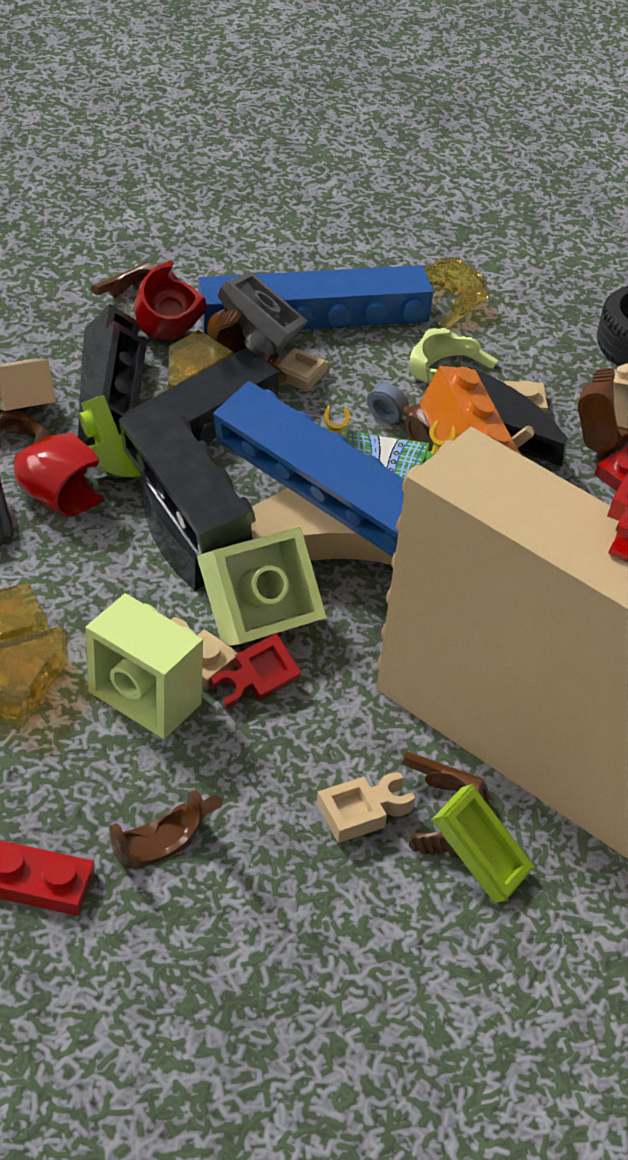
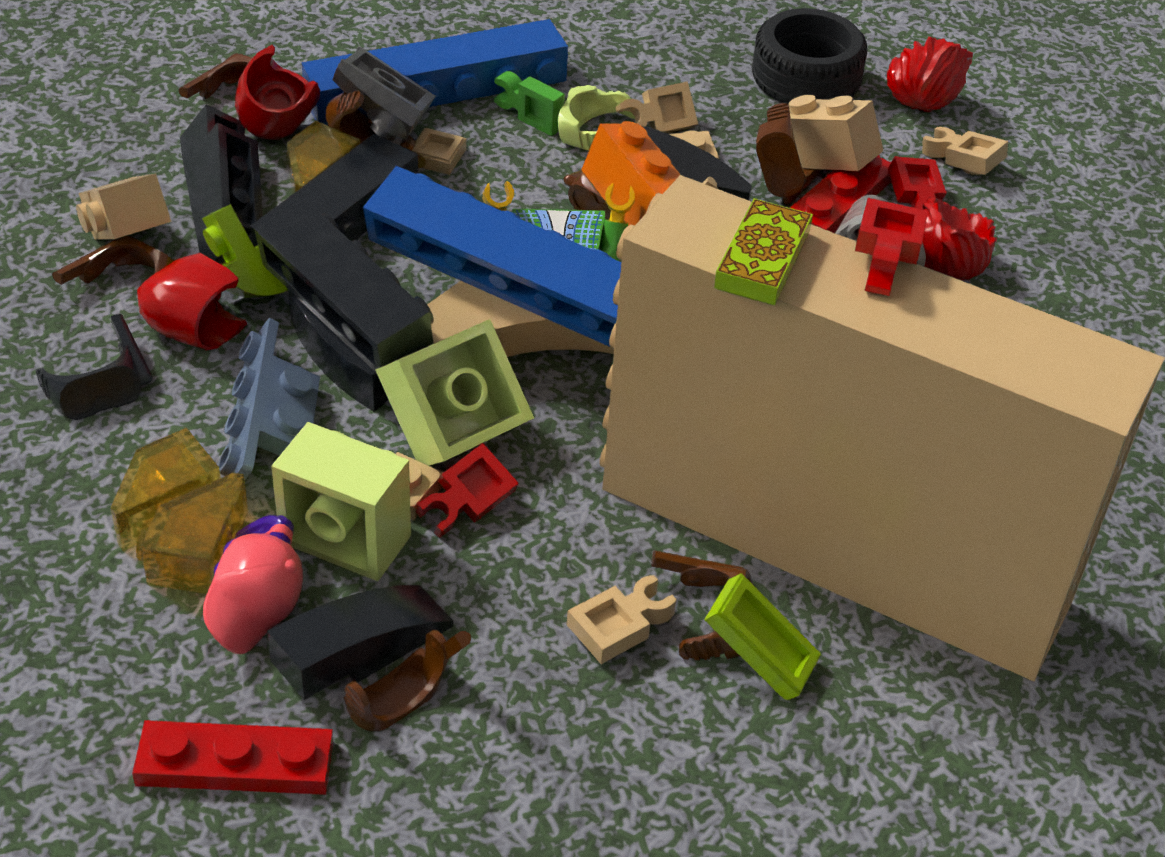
camera: 10 degrees left, 0 degrees up
sand blue tile [367,383,409,424] -> none
clear yellow helmet [423,257,489,329] -> none
none -> coral hair [203,515,303,654]
none -> sand blue bracket [216,318,320,500]
none -> black slope [267,585,454,700]
none -> bright green plate [494,71,564,136]
none -> tan plate [615,81,698,133]
none -> tile [714,198,813,305]

